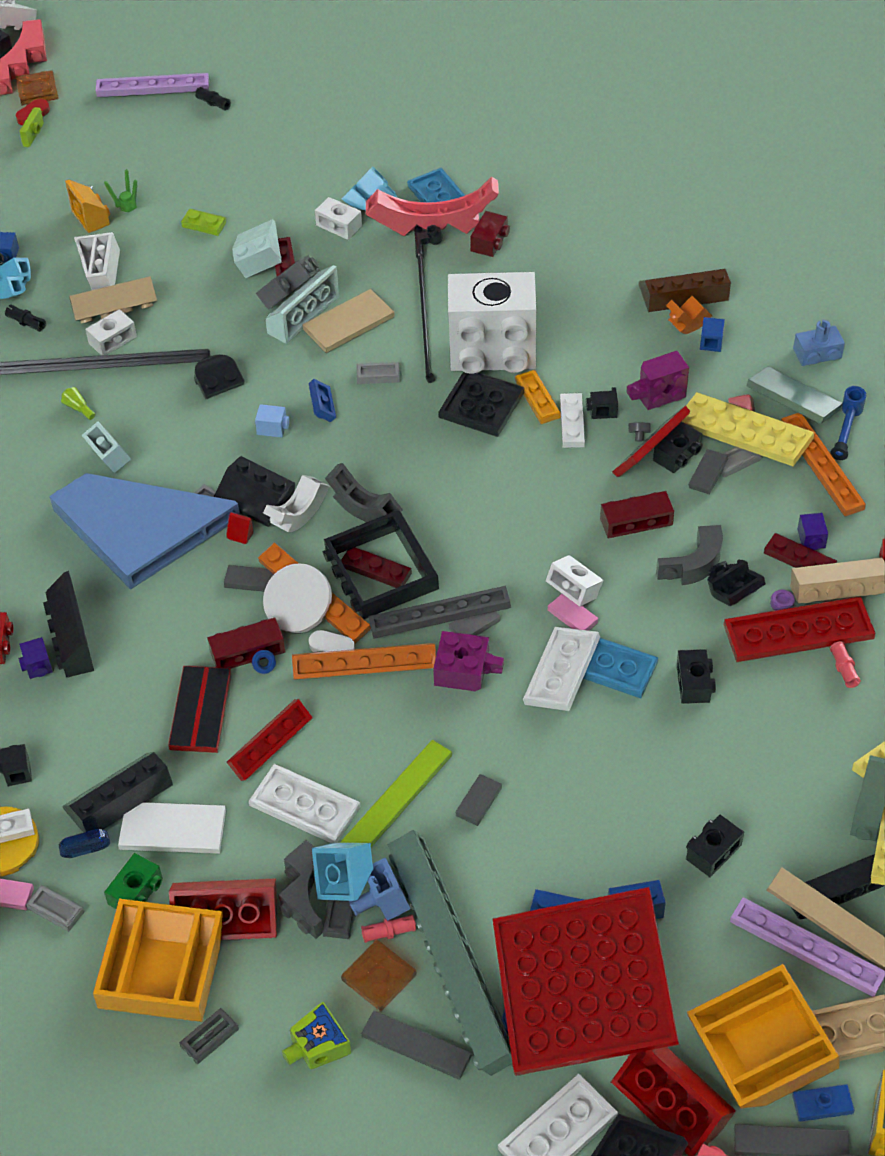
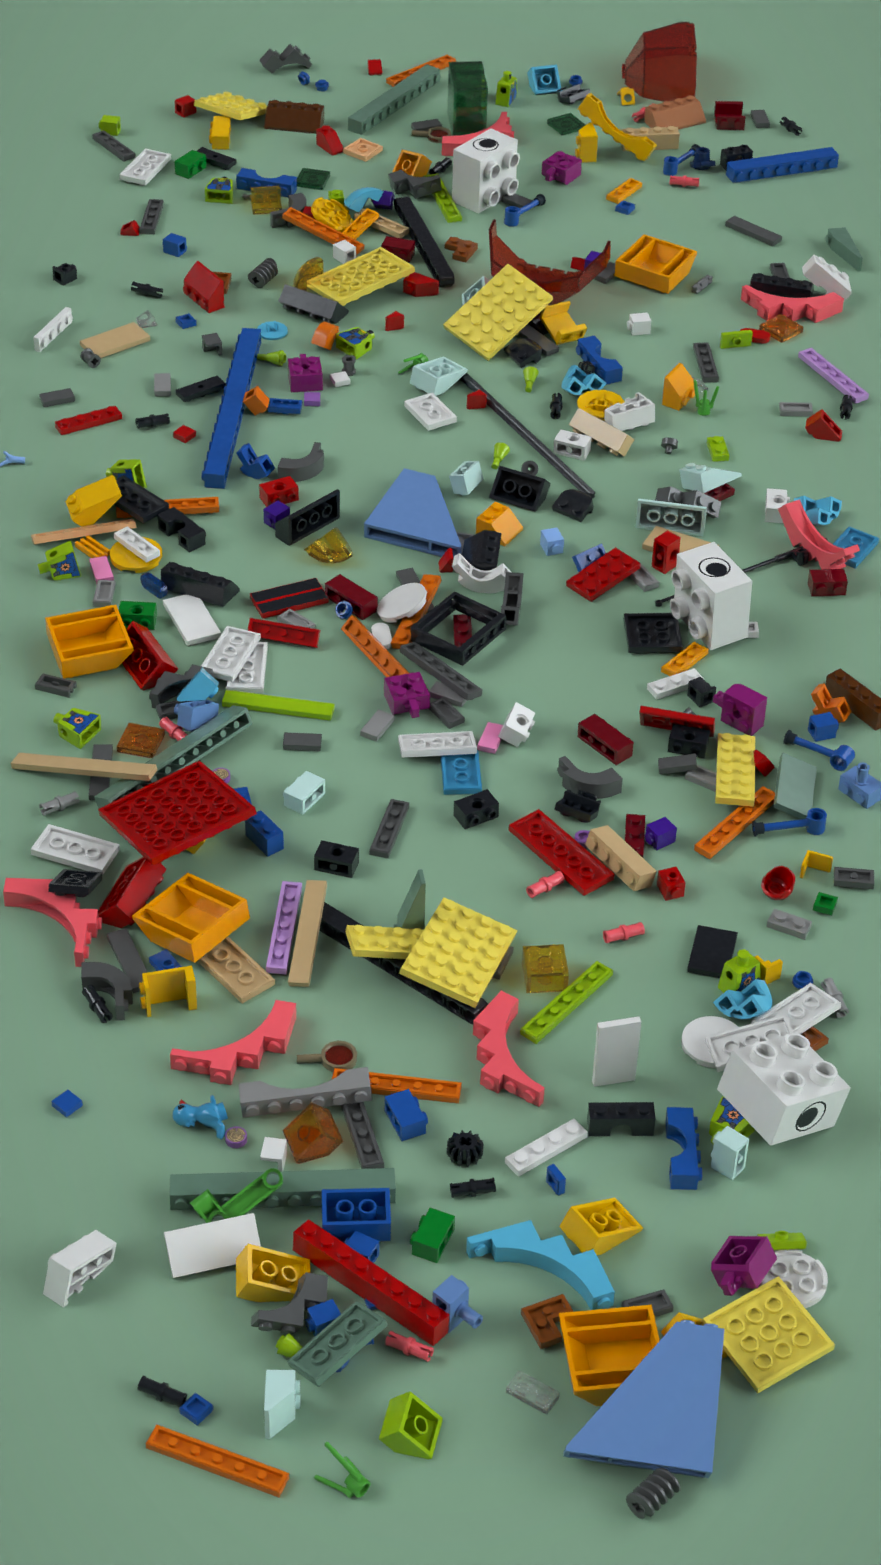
camera: 60 degrees right, 10 degrees down
none -> tan tile [11,753,157,781]
none -> light grey pin [39,791,80,816]
none -> white tile [201,626,261,682]
none -> tile [213,768,230,783]
none -> light grey tile [277,609,316,629]
none -> light aqua brick [283,771,325,815]
none -> clear yellow brick [304,527,353,563]
none -> light grey tile [360,709,395,742]
none -> dark grey tile [369,799,410,858]
none -> dark grey tile [429,697,465,729]
none -> light orange slope [476,502,523,547]
none -> black slope [489,466,551,512]
none -> dark grey tile [521,461,538,476]
none -> red plate [566,547,640,602]
none -> yellow piece [577,390,625,420]
none -> red brick [651,530,681,574]
none -> dark grey tile [661,437,678,454]
none -> dark grey tile [693,342,719,383]
none -> light grey tile [779,402,813,417]
none -> blue piece [783,730,855,771]
none -> red slope [805,409,842,442]

